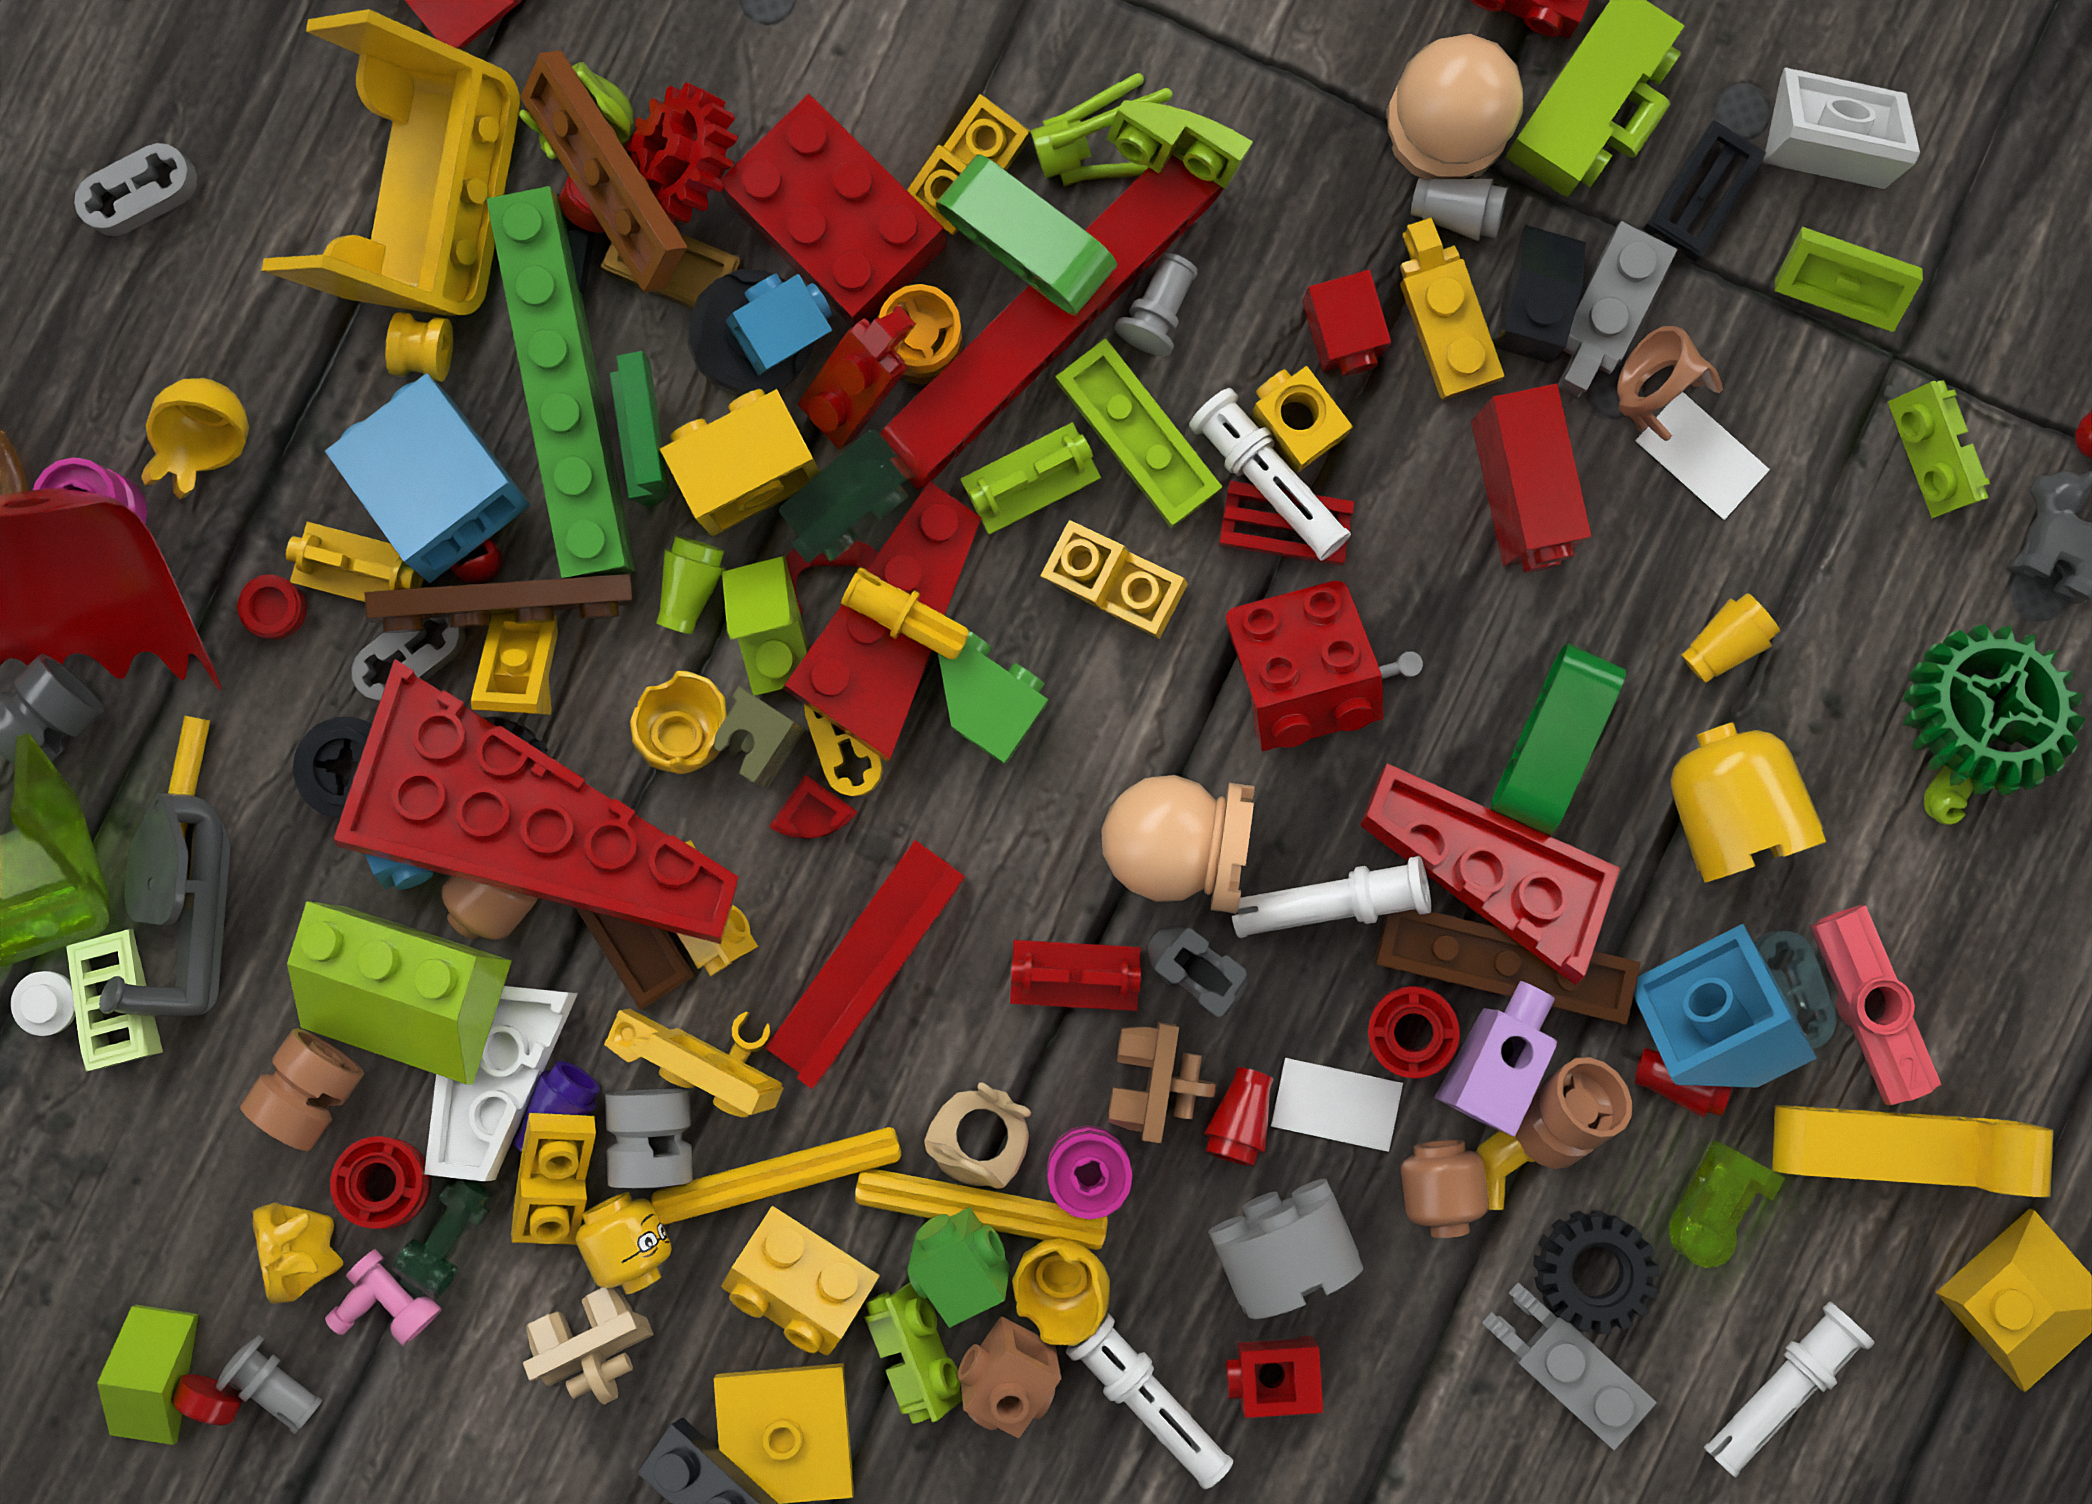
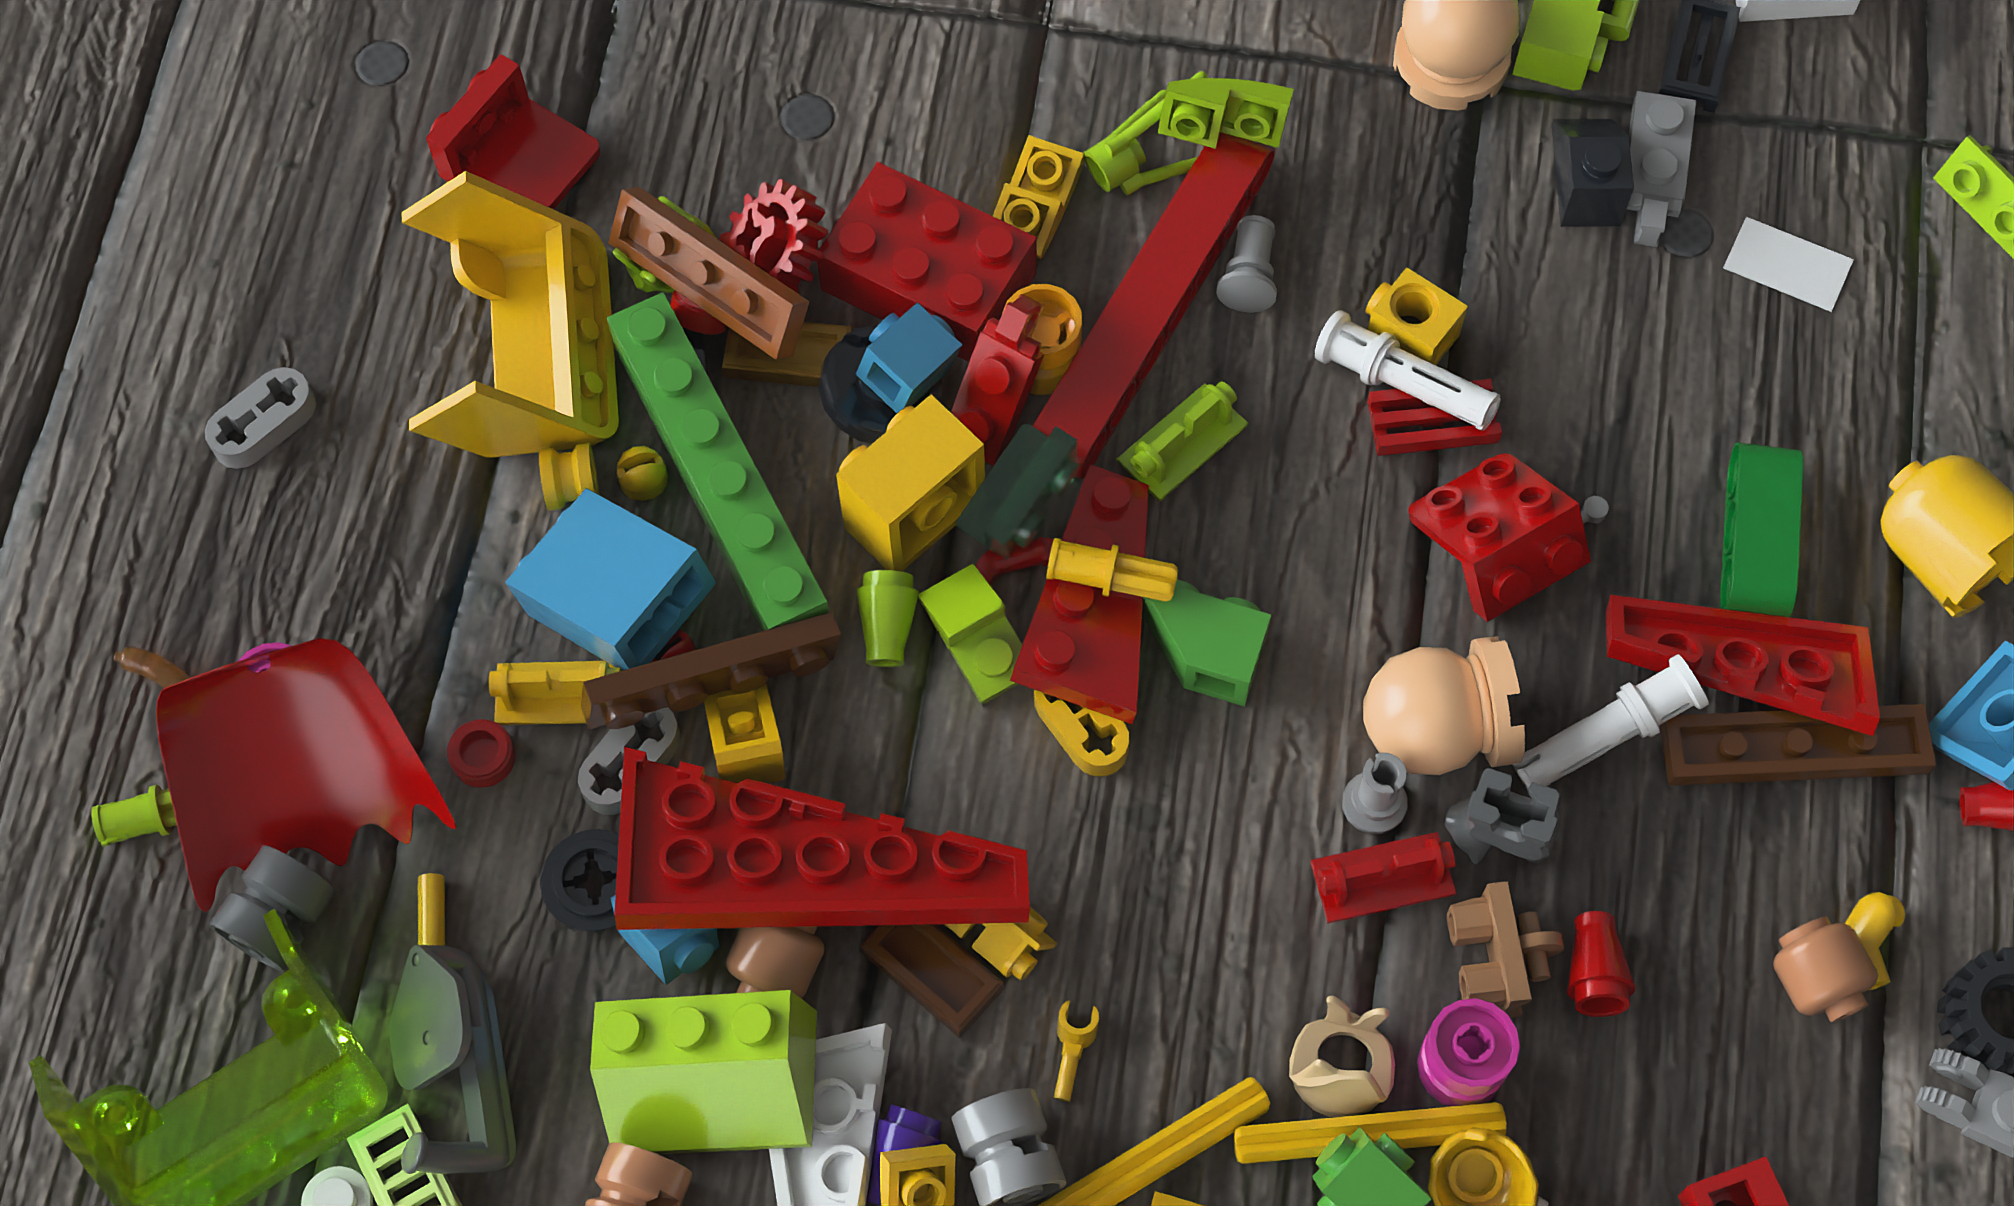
camera: 10 degrees left, 20 degrees down
yellow piece [141,378,249,499] -> none
yellow hinge [604,1008,784,1118] -> none
green slope [610,351,670,507] -> none
yellow hair [630,671,727,774] -> none
olive hinge [715,686,806,788] -> none
red fence [765,840,967,1089] -> none
red tile [769,775,859,839] -> none
beam [935,154,1118,316] -> none
yellow slope [1040,520,1188,639] -> none
lime plate [1055,338,1222,529] -> none
light grey brick [1209,1179,1363,1319] -> none
white sticker [1271,1058,1403,1152] -> none
red brick [1302,269,1391,376] -> none
red wheel [1368,986,1460,1078] -> none
yellow hinge [1400,217,1505,401] -> none
light grey cone [1411,178,1508,242] -> none
lavender torso [1434,981,1557,1137] -> none
red brick [1471,383,1591,573] -> none
nougat wheel [1516,1057,1632,1169] -> none
nougat piece [1617,326,1723,441] -> none
yellow cone [1681,593,1780,684] -> none
lime plate [1775,226,1923,332] -> none
none -> yellow hinge [616,446,668,501]
none -> light grey pin [1342,753,1407,834]

